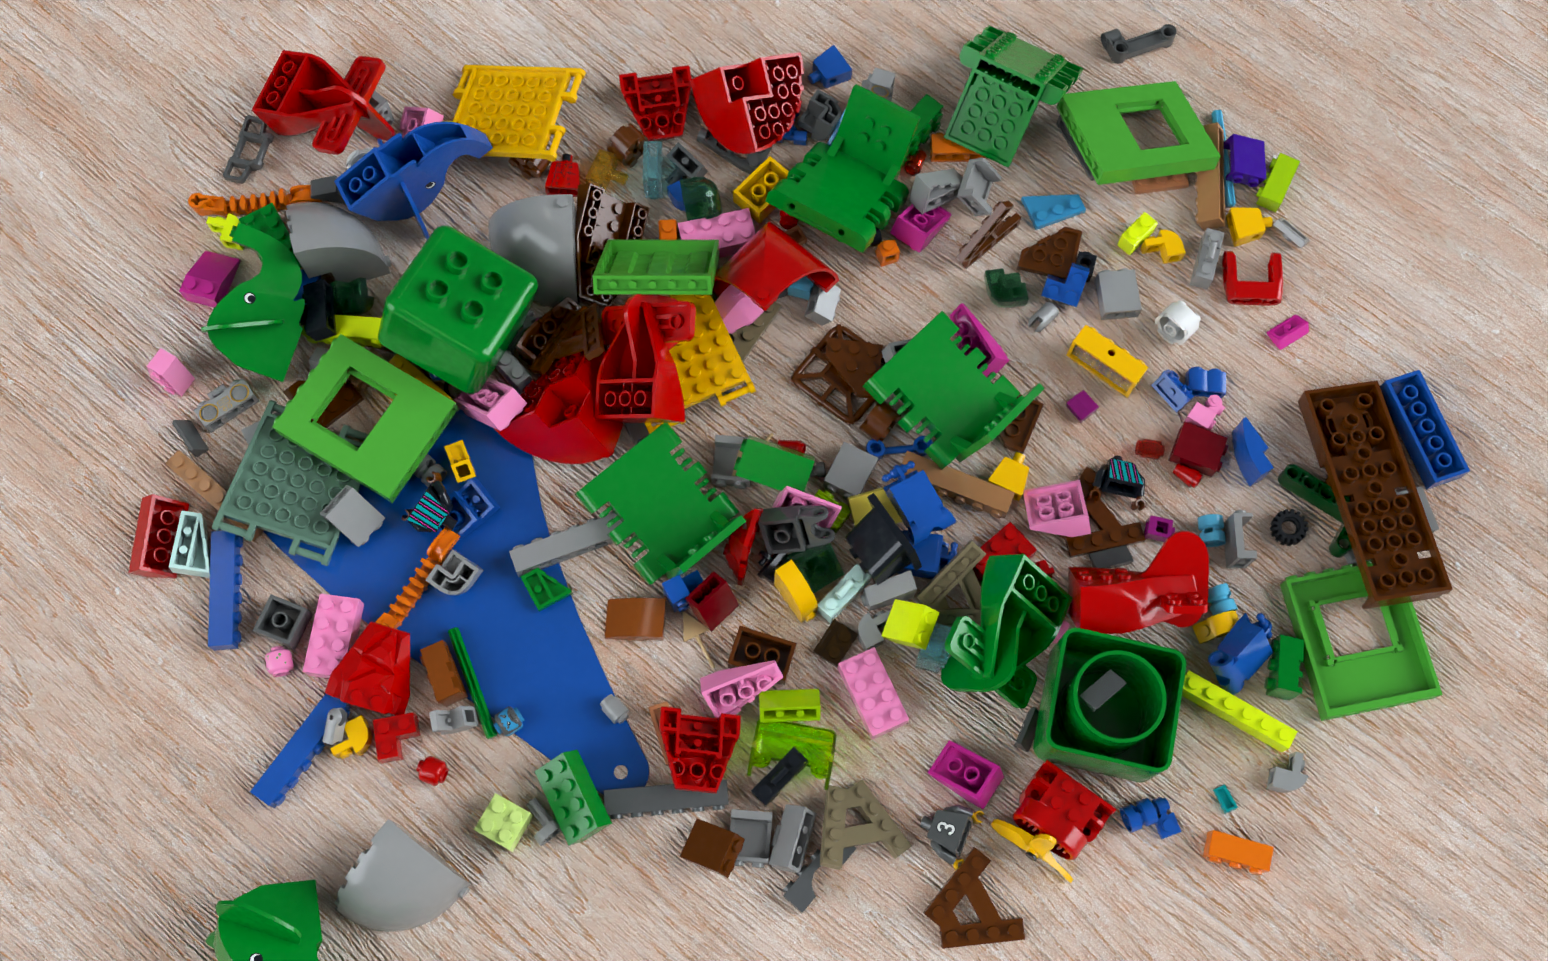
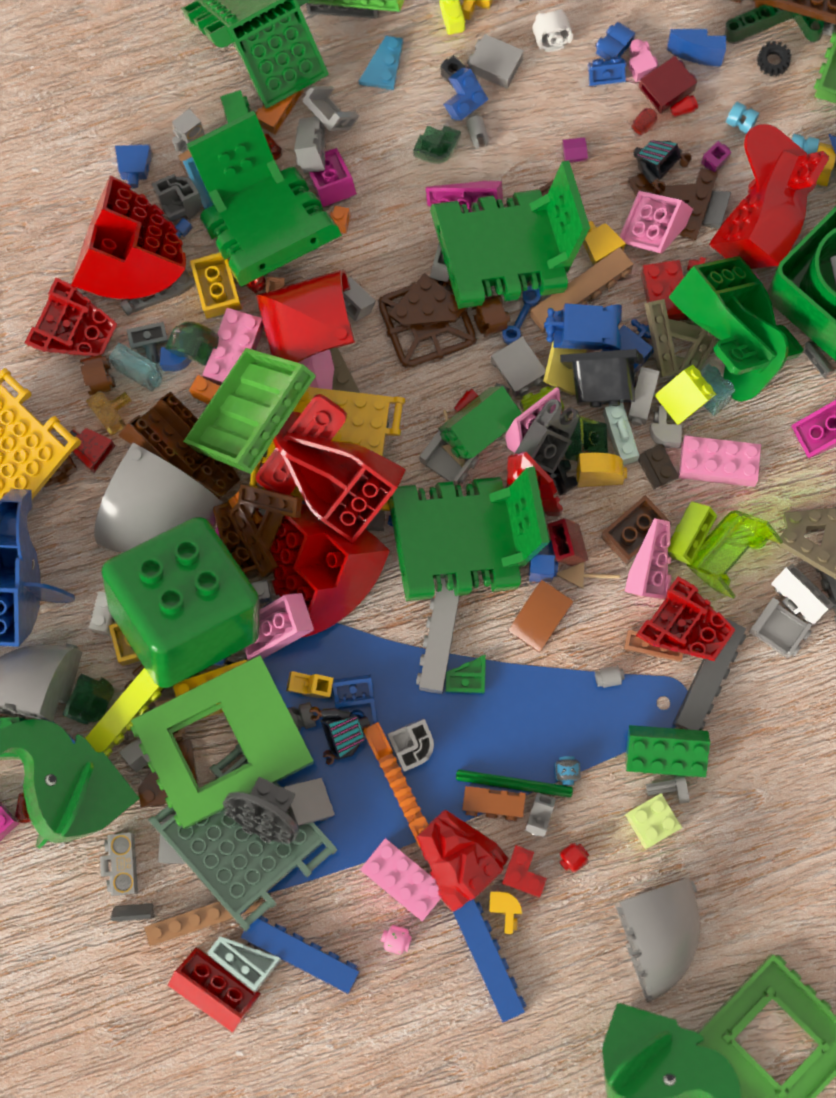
camera: 50 degrees left, 5 degrees up
bright pink wedge [146,348,195,397] -> none
dark grey brick [252,594,313,650] -> none
black piece [300,279,336,341] -> none
light grey piece [322,708,347,745] -> none
reddish brown brick [680,819,745,878] -> none
black piece [751,747,809,807] -> none
reddish brown plate [956,201,1021,269] -> none
reddish brown plate [1017,227,1082,280] -> none
yellow brick [1066,325,1149,398] -> none
light grey panel [1223,510,1257,568] -> none
none -> dark grey bracket [223,777,299,844]

